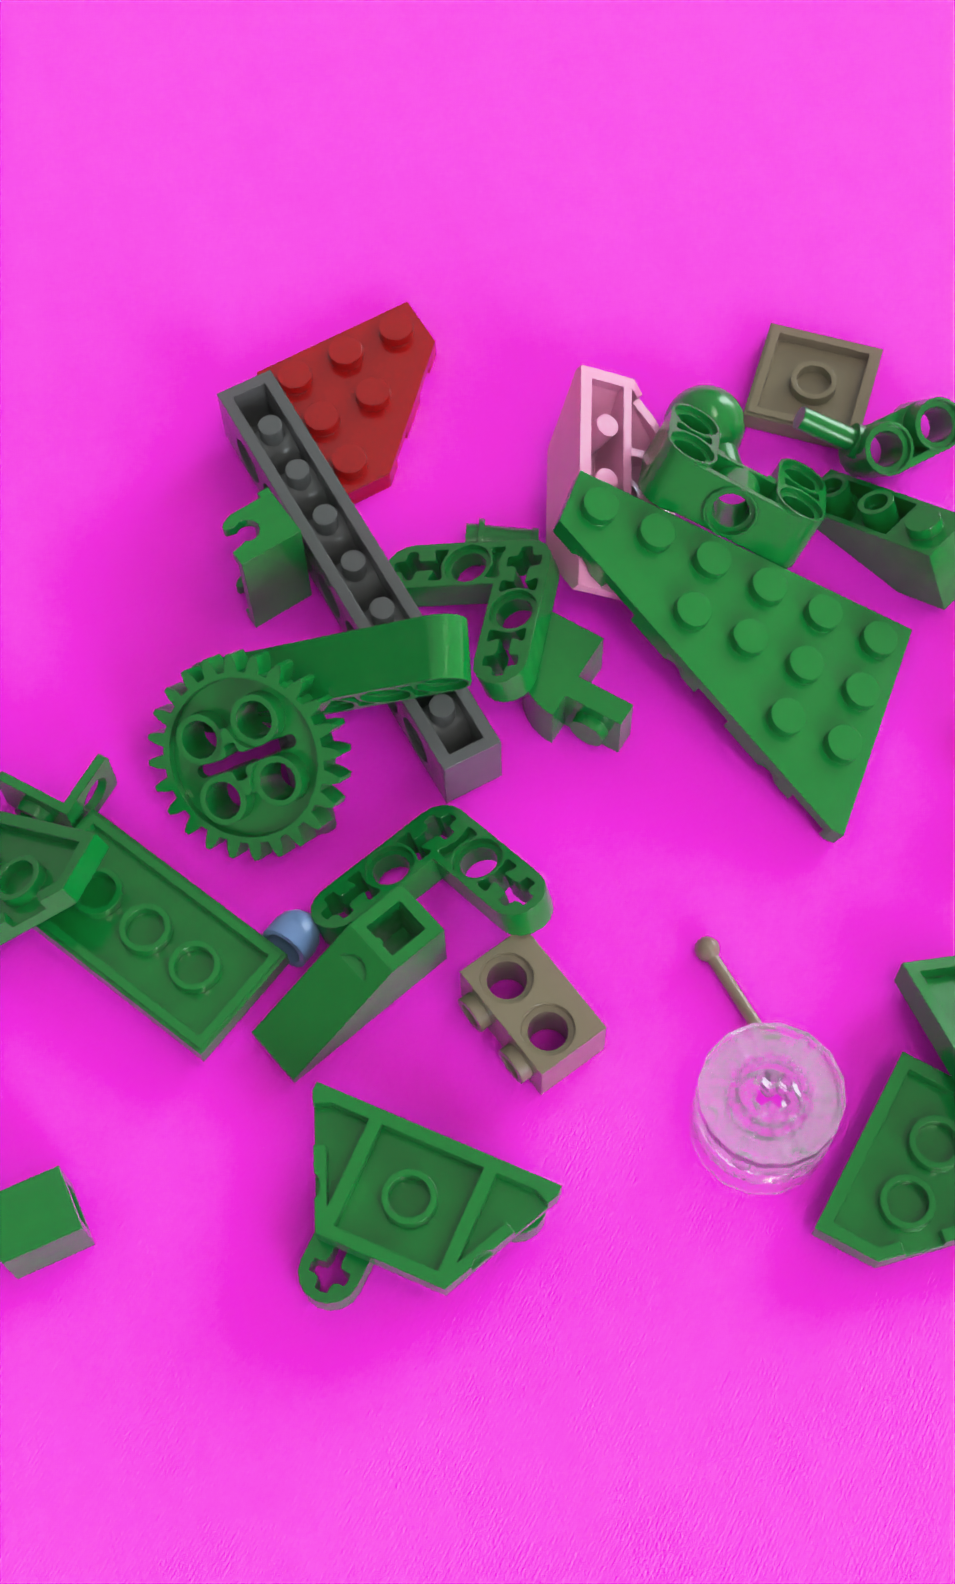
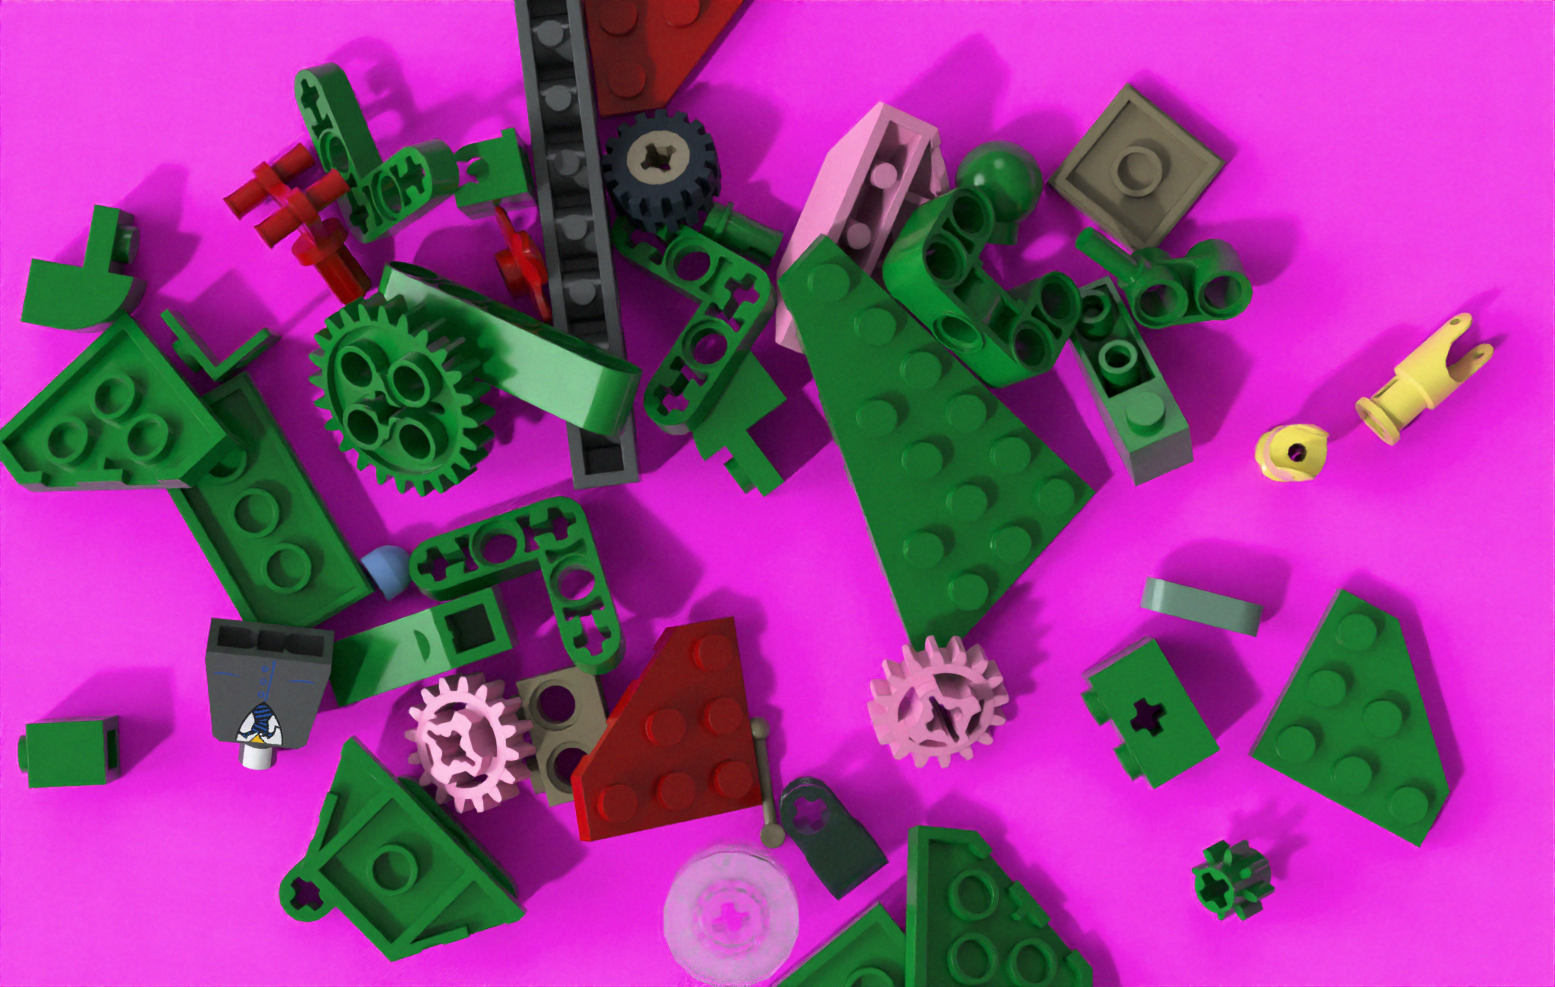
camera: 20 degrees right, 25 degrees up
none -> dark grey torso [205,617,335,770]
none -> red axle [223,142,372,305]
none -> green beam [294,62,460,244]
none -> bright pink gear [405,671,536,813]
none -> red plate [493,206,553,324]
none -> red plate [570,616,763,842]
none -> black wheel [601,109,722,234]
none -> piece [779,776,890,901]
none -> bright pink gear [867,635,1009,768]

